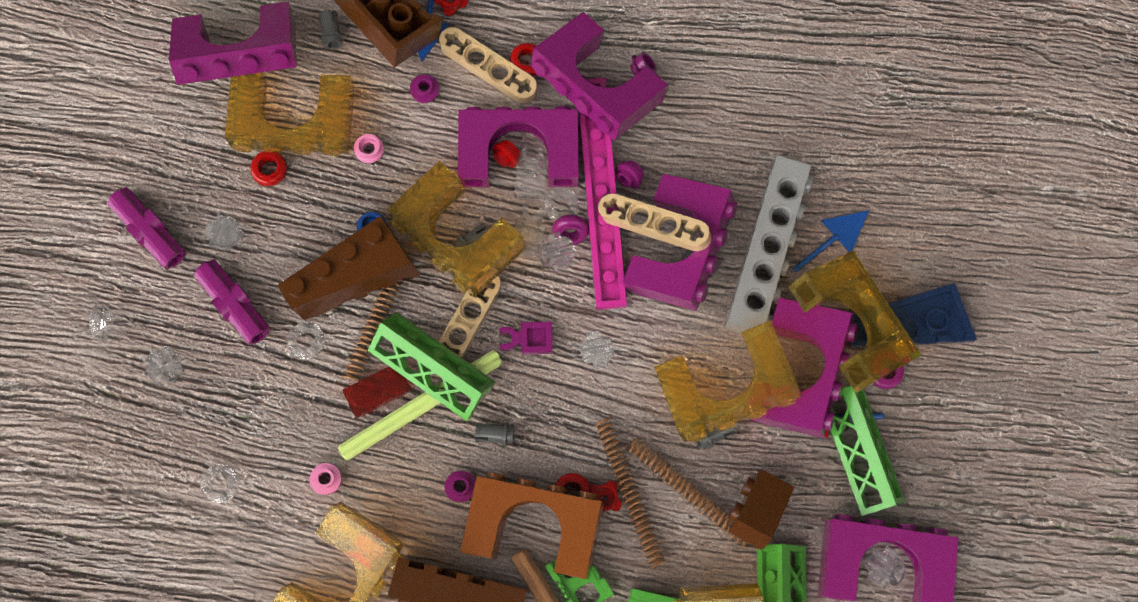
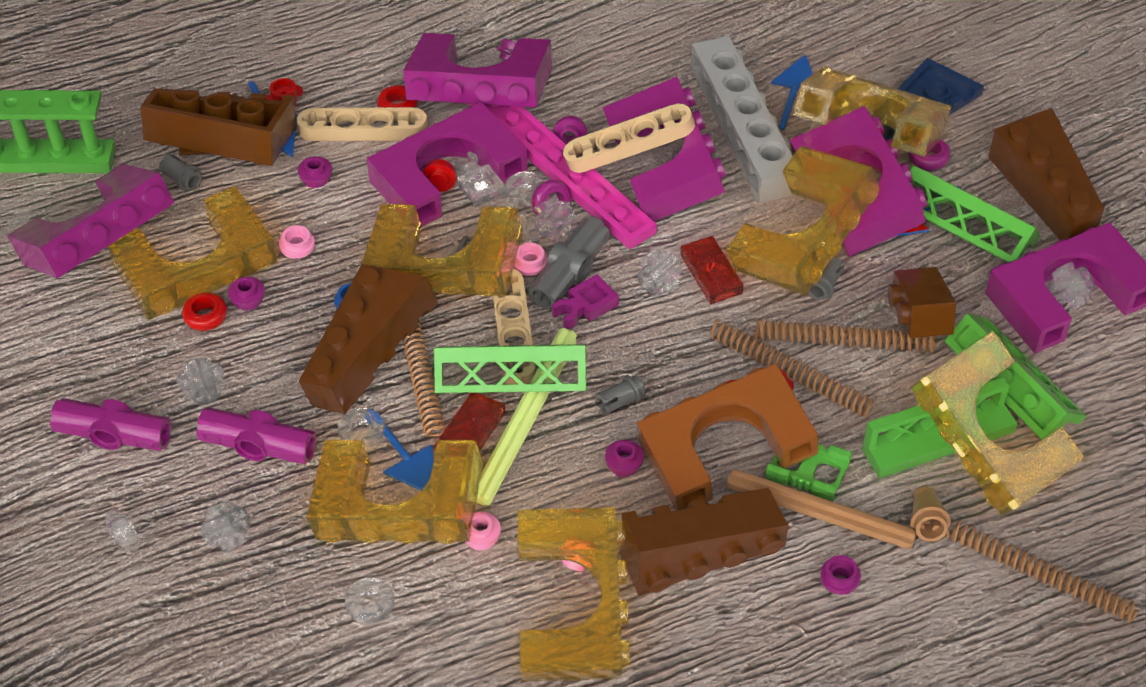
camera: 30 degrees left, 25 degrees down
none -> magenta plate [228,276,265,310]
none -> clear yellow arch [306,440,483,544]
none -> blue piece [367,409,439,498]
none -> bright pink plate [512,243,548,276]
none -> dark grey piece [529,216,610,310]
none -> clear red plate [680,235,744,305]
none -> reddish brown wedge [988,108,1104,240]

